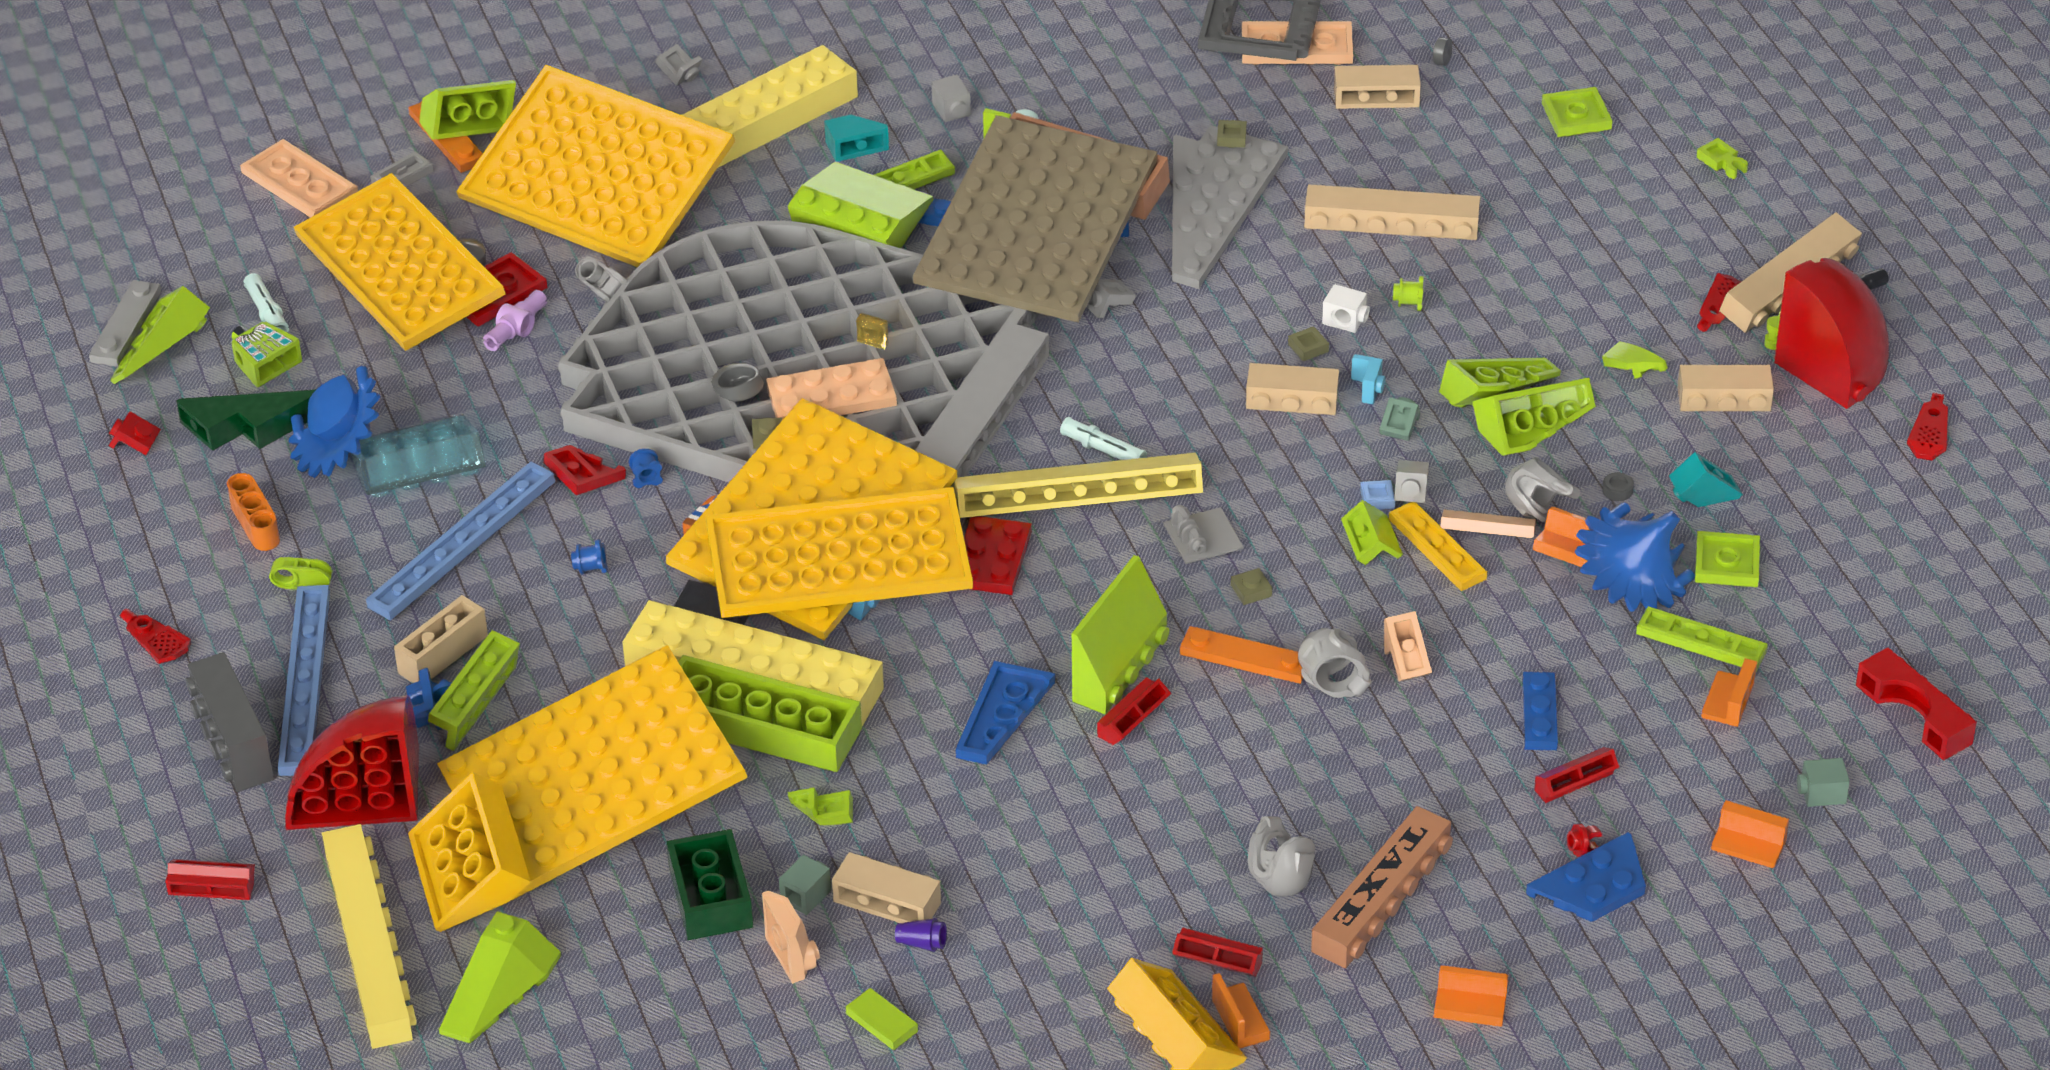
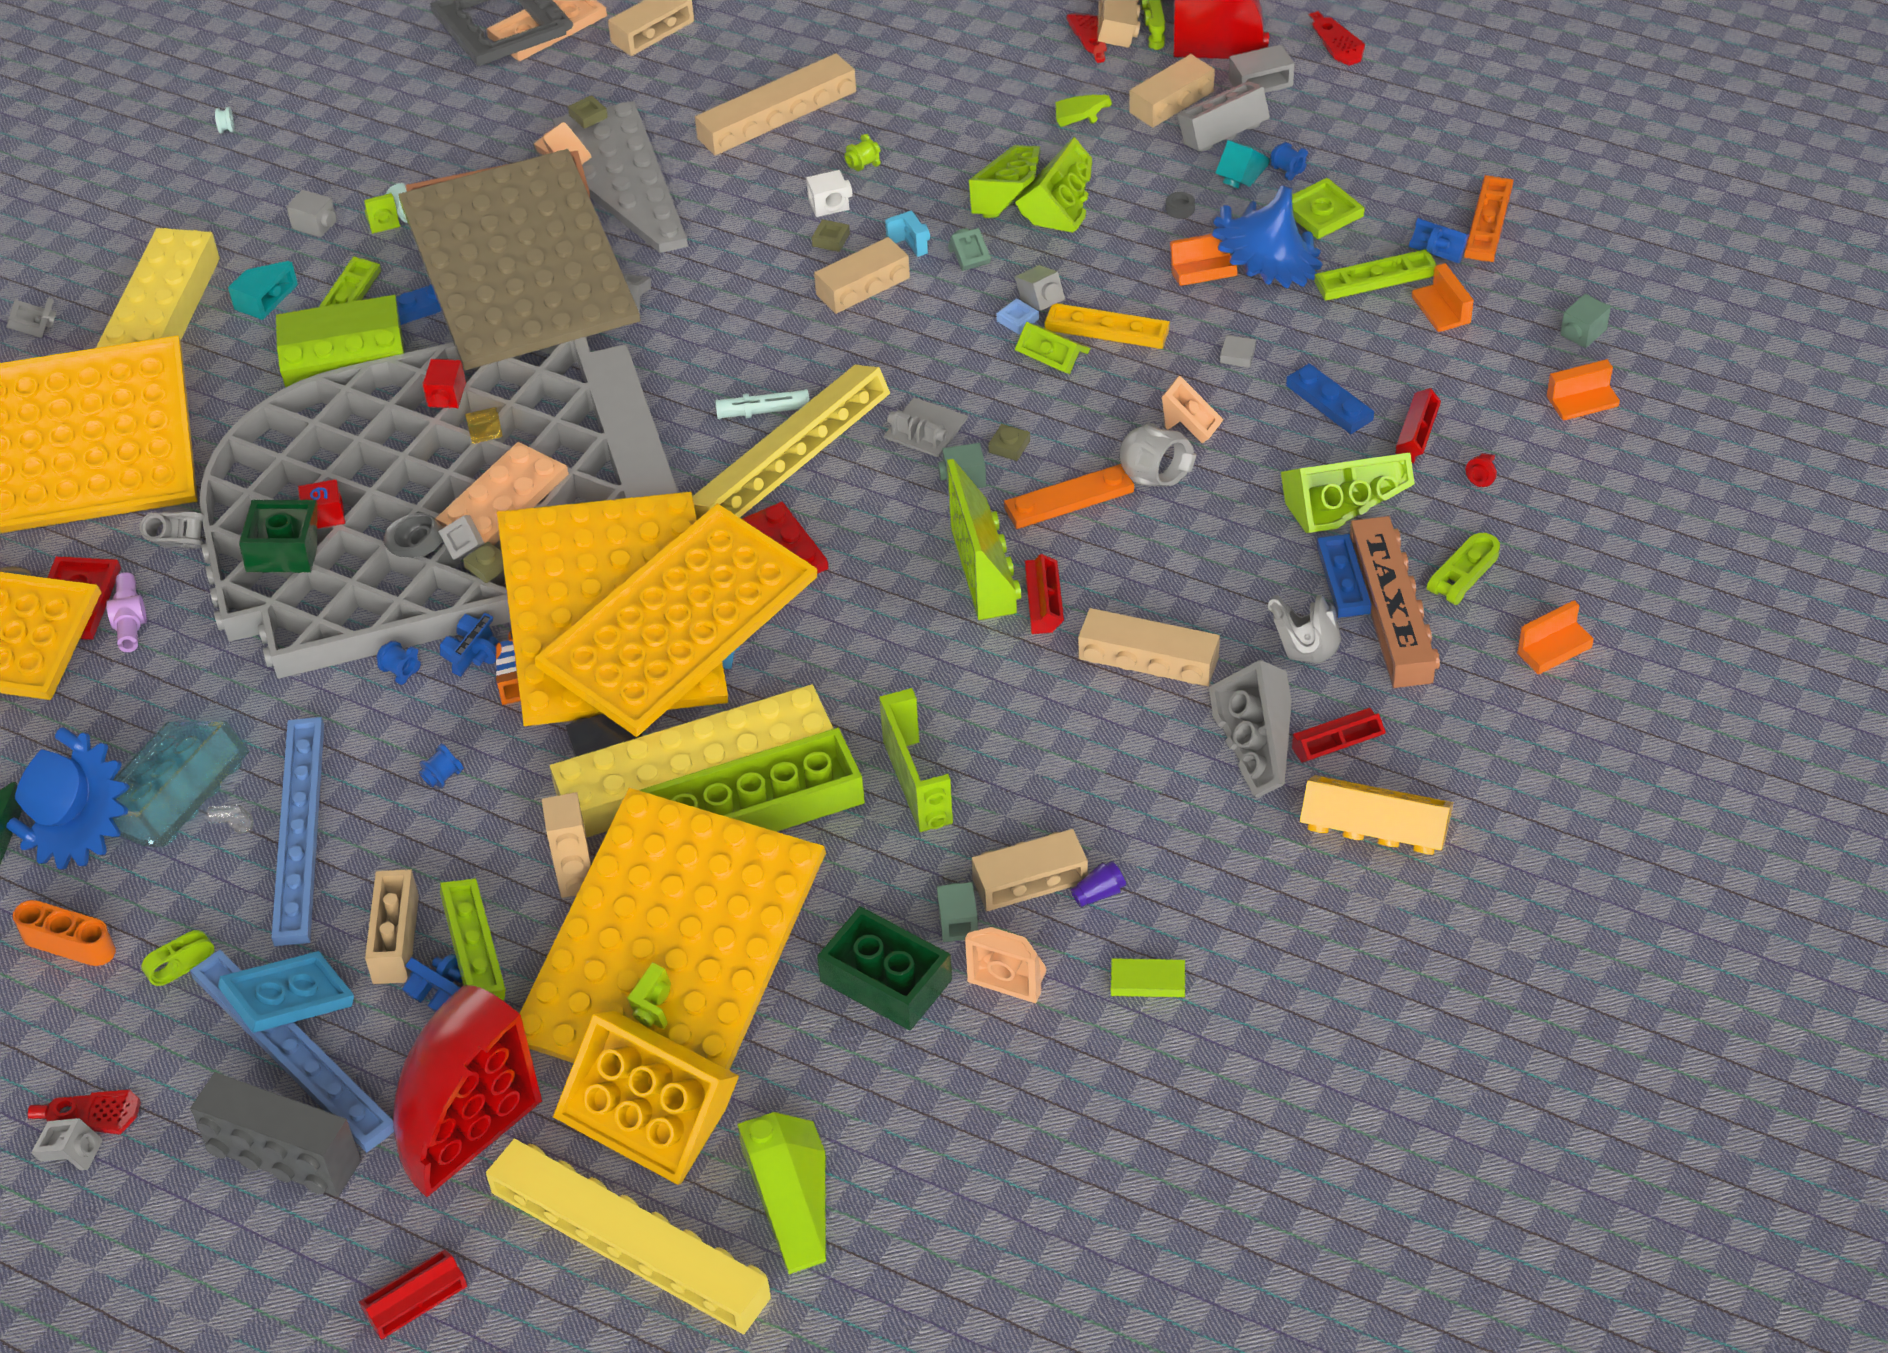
camera: 40 degrees left, 5 degrees up
red wing [543,445,626,495] -> none
lime slope [788,787,853,825] -> none
blue wing [956,661,1055,765] -> none
orange panel [1212,973,1270,1049] -> none
light nougat tile [1441,509,1536,538] -> none
light grey helmet [1505,457,1580,522] -> none
blue wing [1526,832,1646,922] -> none
red arch [1856,647,1977,760] -> none
none -> light grey bracket [31,1118,102,1171]
none -> clear arm [207,805,254,834]
none -> dark azure plate [218,951,354,1033]
none -> dark green slope [239,500,317,573]
none -> red brick [298,479,346,529]
none -> red brick [423,359,466,408]
none -> light grey plate [438,515,485,560]
none -> blue hips [440,613,499,677]
none -> light nougat slope [534,122,592,164]
none -> tan brick [541,792,592,898]
none -> lime bracket [627,962,671,1029]
none -> lime panel [879,688,953,832]
none -> sand green brick [938,443,986,488]
none -> tan brick [1078,608,1220,687]
none -> light grey brick [1177,81,1270,152]
none -> light grey wedge [1209,660,1292,798]
none -> light grey tile [1220,335,1256,368]
none -> light grey piece [1229,44,1295,93]
none -> blue brick [1270,142,1308,181]
none -> lime wedge [1281,453,1415,533]
none -> blue plate [1317,534,1372,618]
none -> blue hips [1408,218,1470,263]
none -> lime plate [1427,533,1500,605]
none -> orange plate [1464,175,1514,262]

